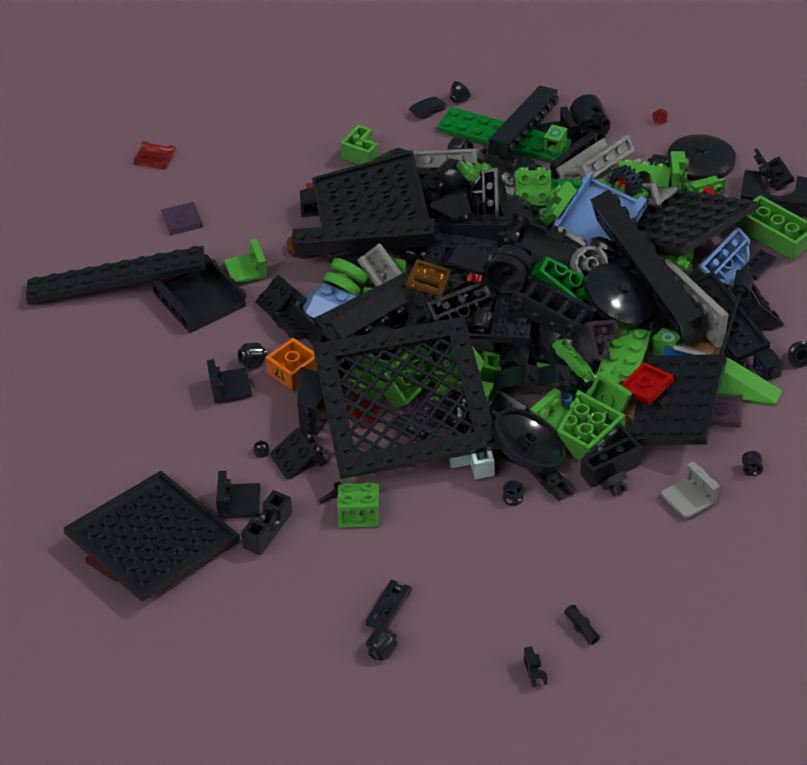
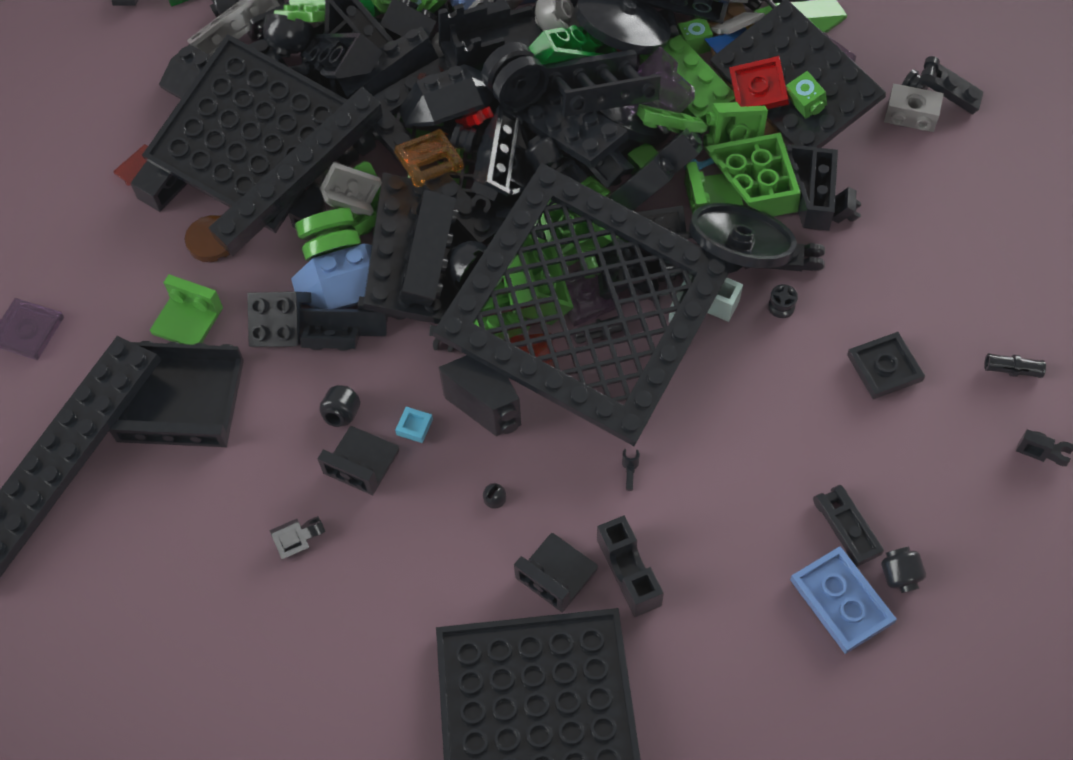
camera: 50 degrees left, 15 degrees up
orange brick [265,338,318,391] -> none
black bracket [270,427,327,479] -> none
bright green bracket [337,483,380,528] -> none
bright green brick [340,125,379,165] -> none
light grey bracket [661,461,720,519] -> none
none -> plate [269,516,326,559]
none -> medium azure plate [395,407,433,443]
none -> bright green brick [786,71,827,119]
none -> medium blue plate [790,546,897,654]
none -> black plate [847,332,925,399]
none -> light grey brick [884,83,944,132]
none -> black plate [920,56,983,115]

